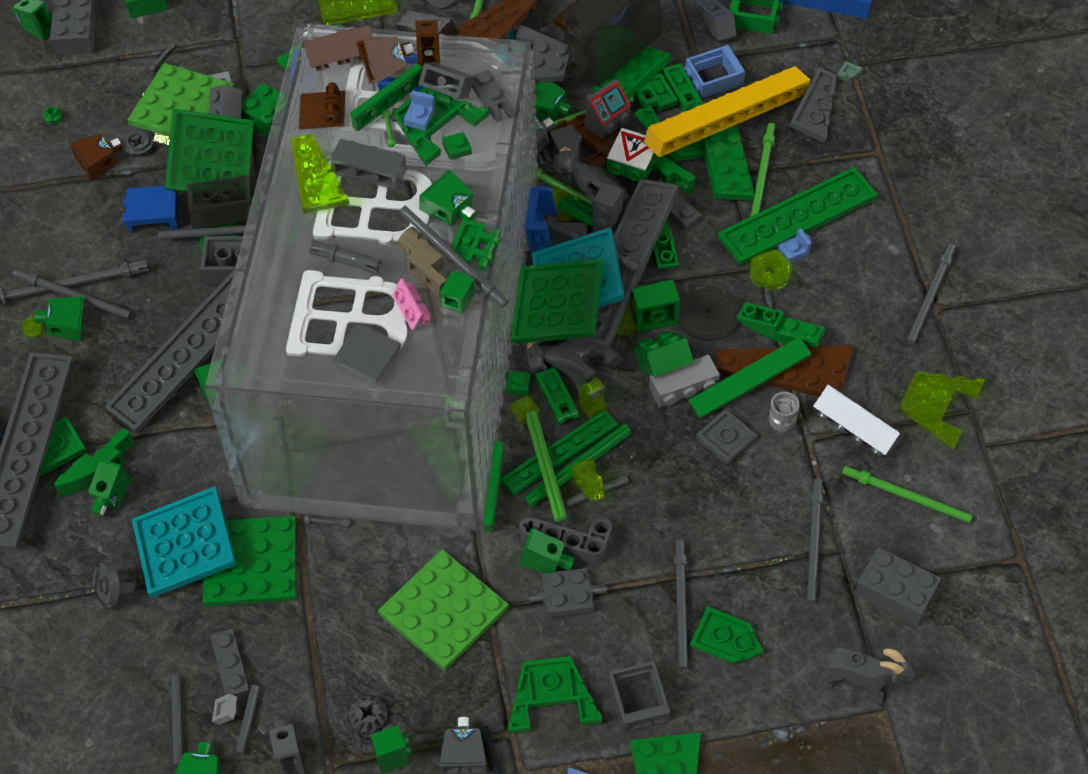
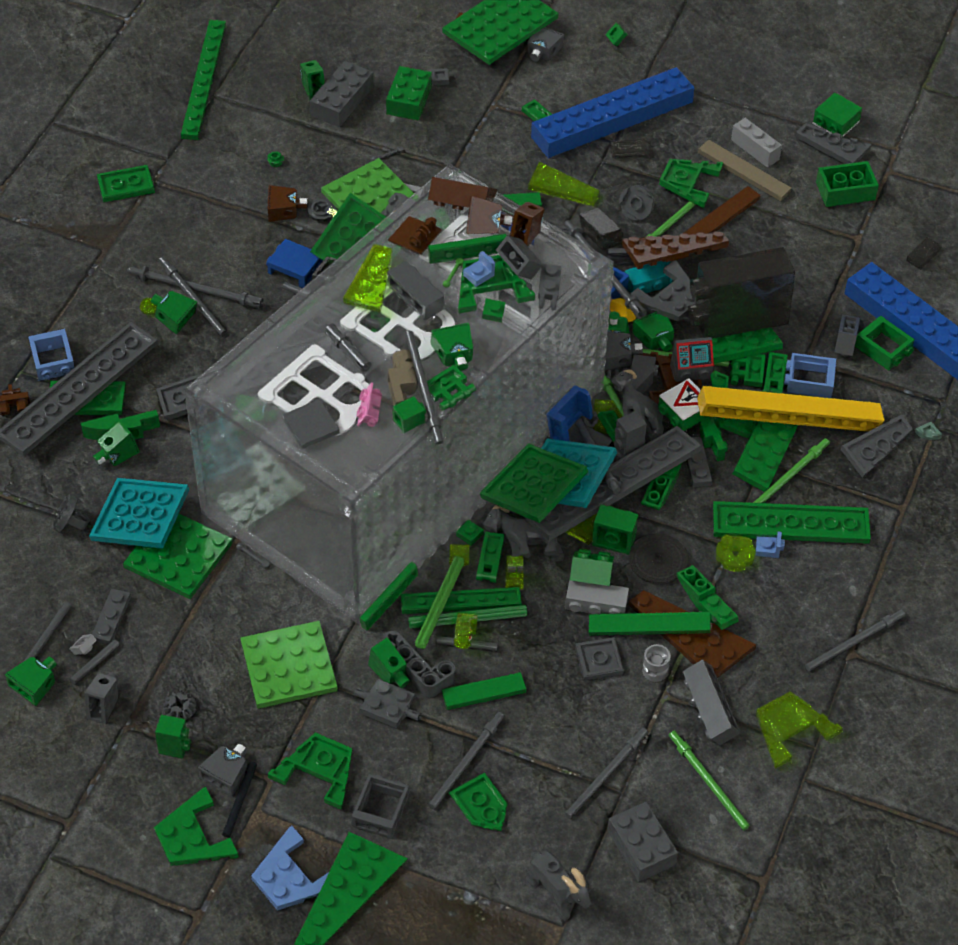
camera: 30 degrees right, 5 degrees down
none -> green tile [442,672,526,710]

